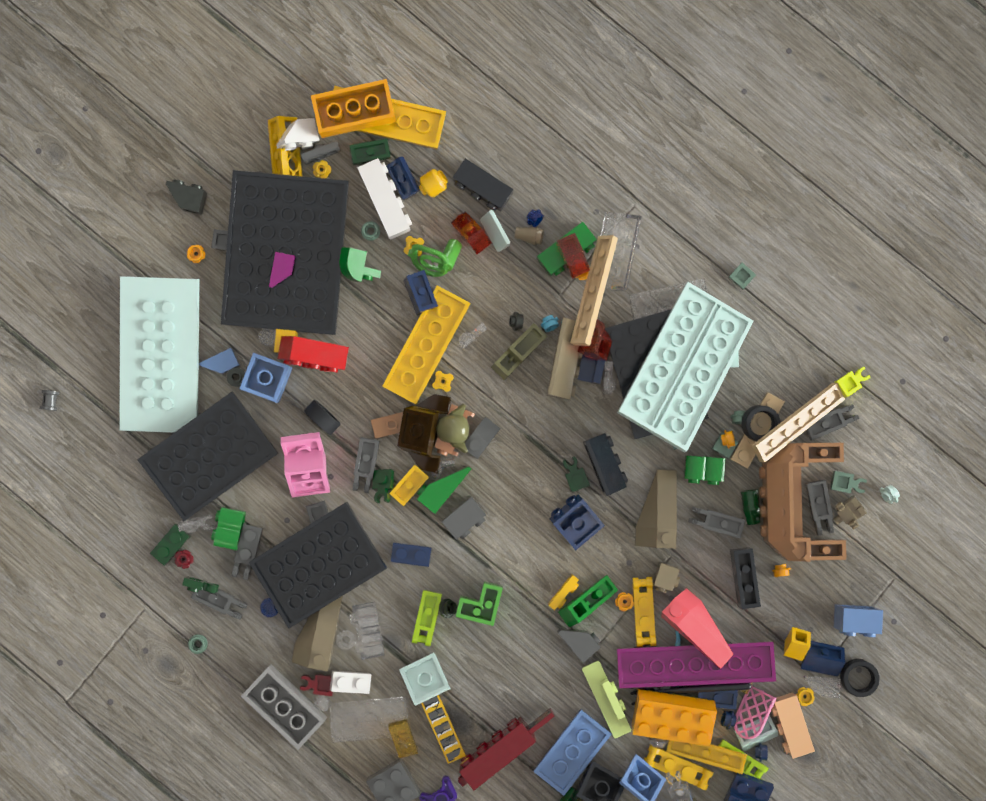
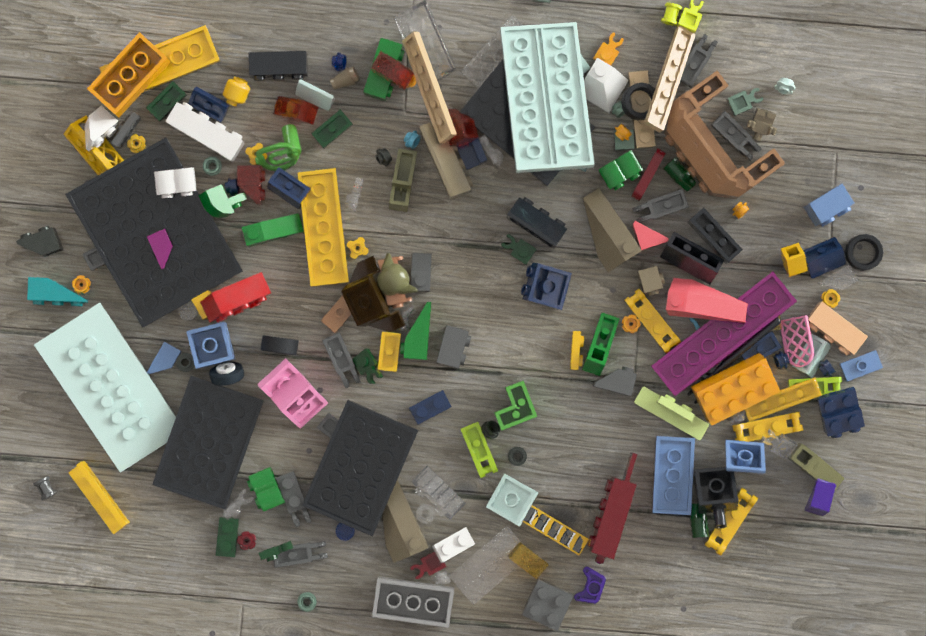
camera: 35 degrees left, 0 degrees up
none -> teal slope [27,277,88,306]
none -> yellow fence [68,461,130,534]
none -> white brick [154,168,197,198]
none -> black wheel [209,362,244,386]
none -> dark blue plate [225,178,240,196]
none -> clear red slope [237,165,266,205]
none -> green slope [241,213,304,247]
none -> dark green plate [311,109,353,149]
none -> pearl dark grey plate [508,447,527,466]
none -> white slope [584,58,629,113]
none -> light orange plate [593,32,624,66]
none -> dark red beam [631,148,666,201]
none -> coral slope [632,221,669,250]
none -> black brick [660,232,724,285]
none -> neon yellow bush [661,2,682,26]
none -> medium blue plate [839,350,883,382]

